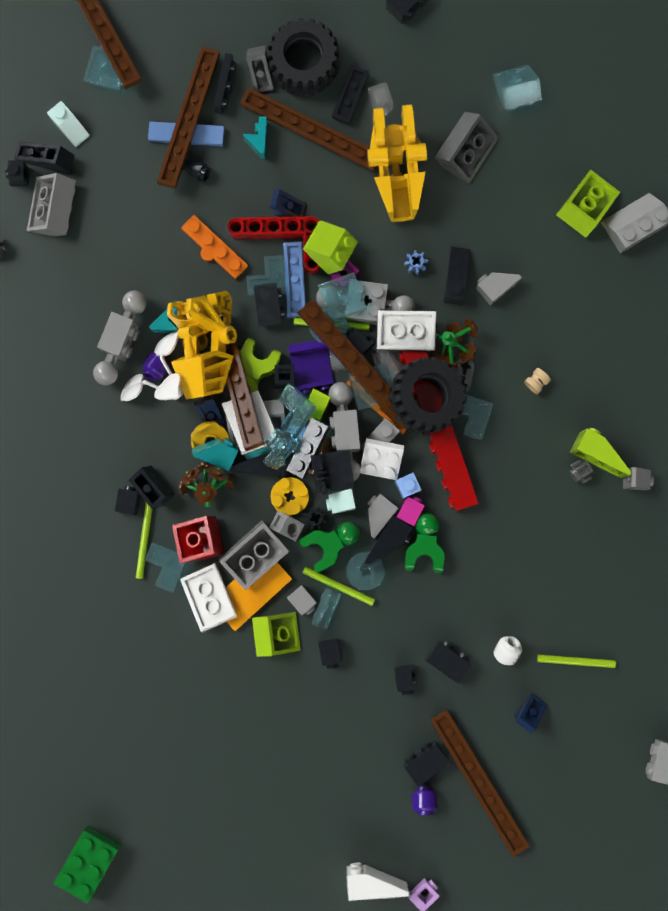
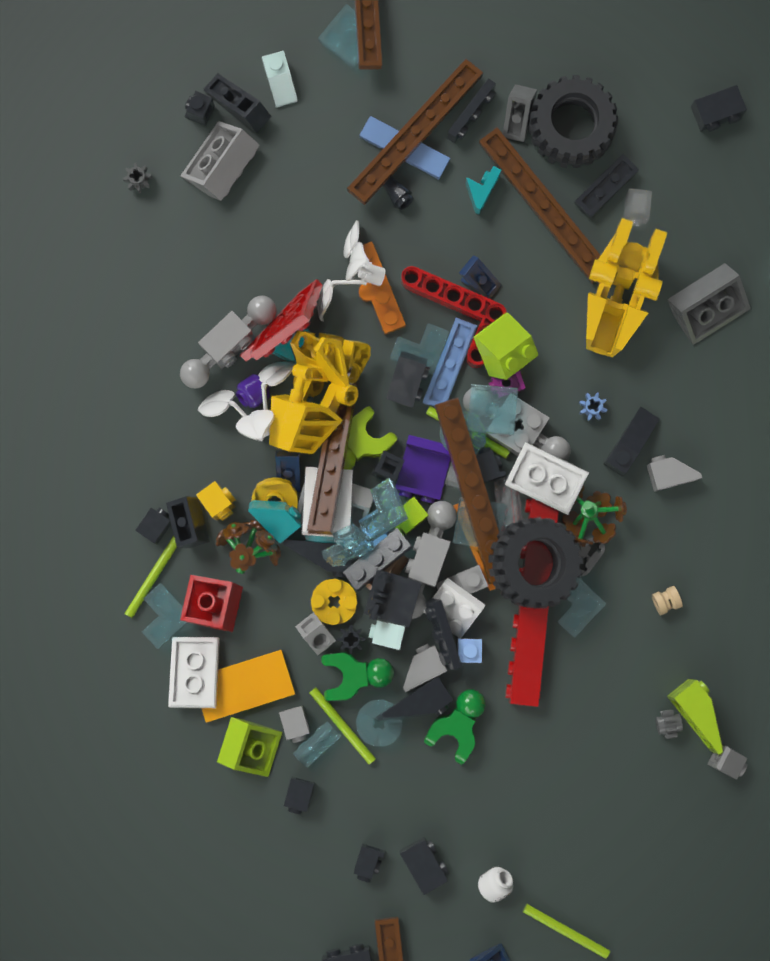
camera: 25 degrees right, 0 degrees up
light grey slope [219,520,289,590] -> none
dark pink brick [396,495,425,526] -> none
none -> yellow brick [196,481,235,521]
none -> red wing [240,279,323,362]
none -> white plant [318,220,385,322]
none -> black plate [425,598,462,670]

